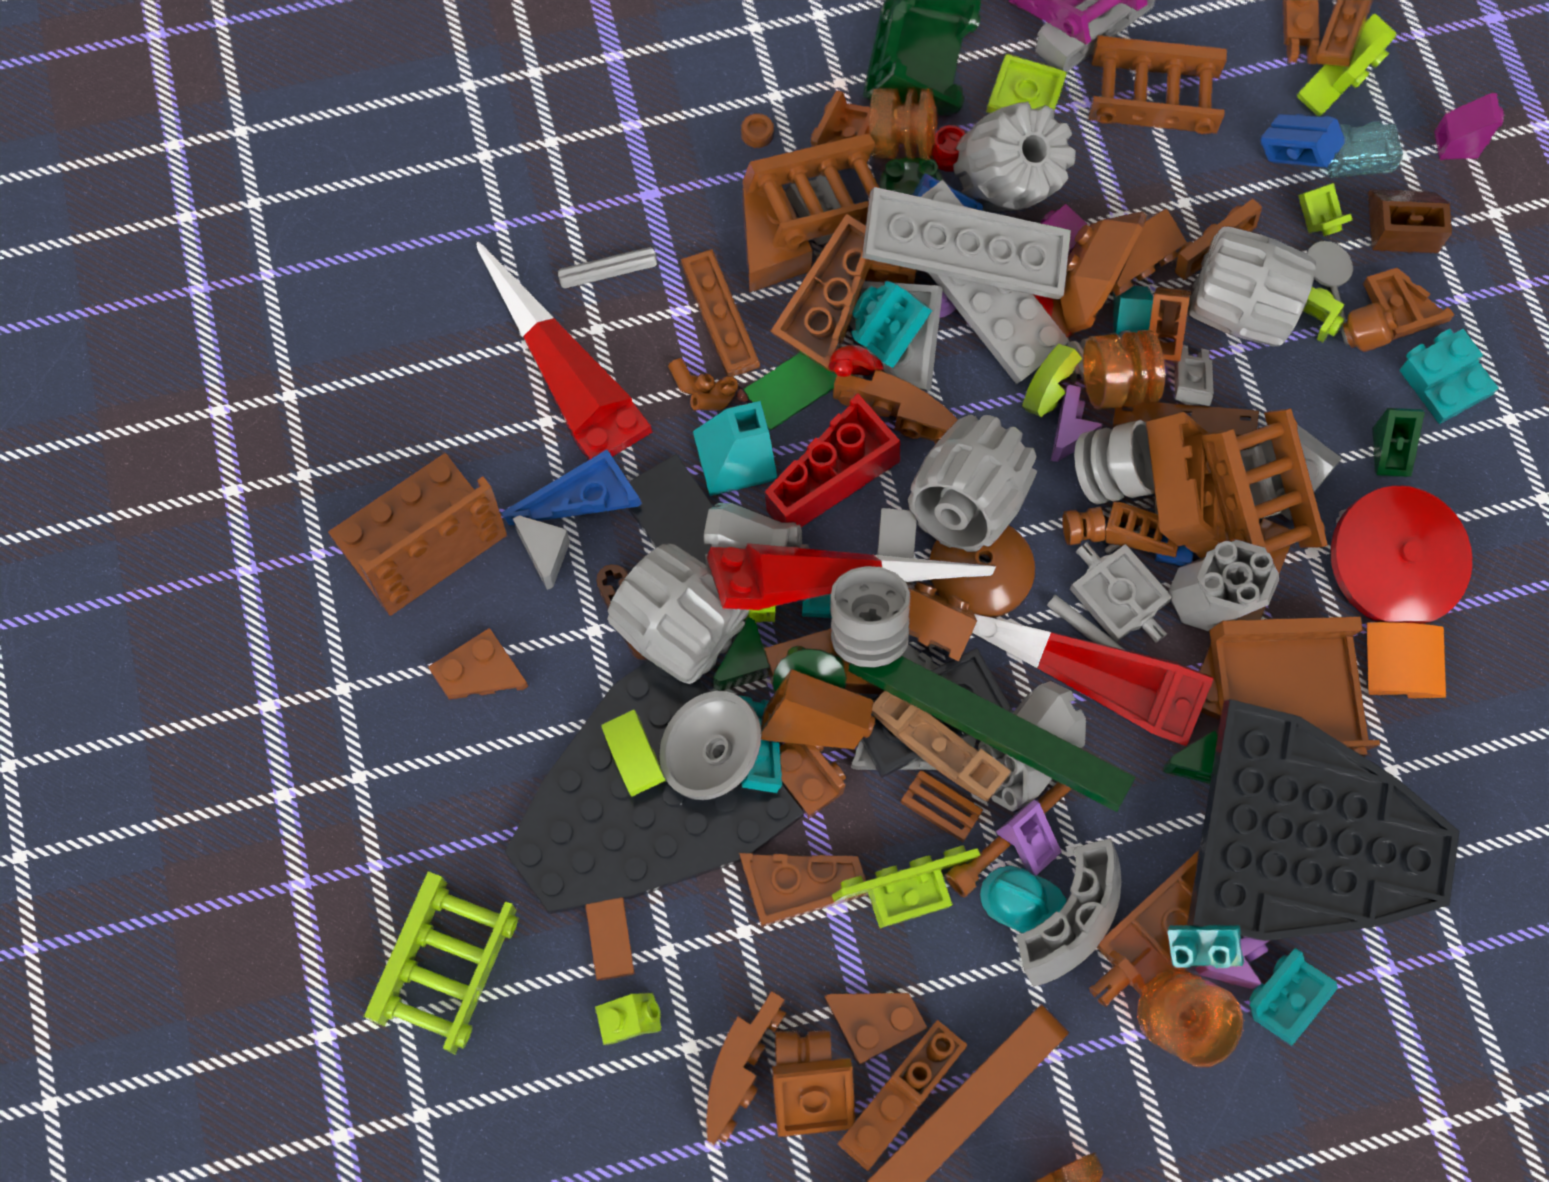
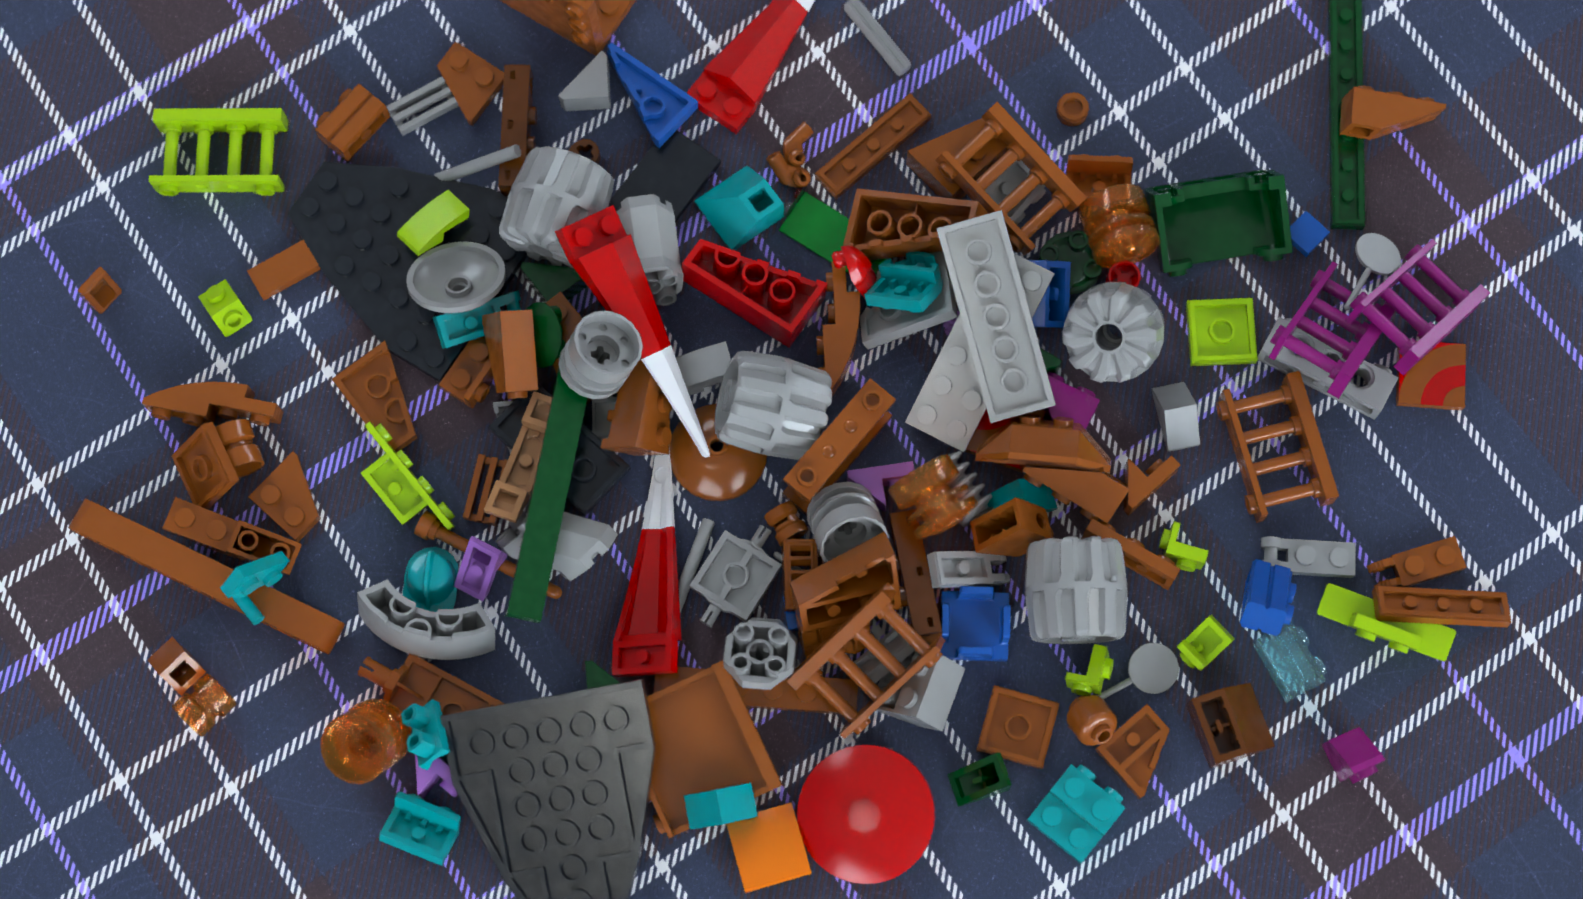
camera: 75 degrees right, 5 degrees up
lime slope [1022,344,1082,417] -> none
none -> dark orange slope [77,267,122,314]
none -> teal plate [220,551,290,625]
none -> dark orange brick [315,84,390,162]
none -> light grey tile [386,77,458,136]
none -> light grey bar [434,144,521,181]
none -> reddish brown piece [498,64,537,197]
none -> teal slope [684,782,758,830]
none -> dark orange fence [782,378,896,516]
none -> blue panel [941,586,1011,662]
none -> dark orange tile [976,685,1060,770]
none -> dark orange slope [1124,455,1181,516]
none -> light grey slope [1151,382,1200,452]
none -> lime bracket [1159,521,1209,572]
none -> light grey plate [1261,536,1356,578]

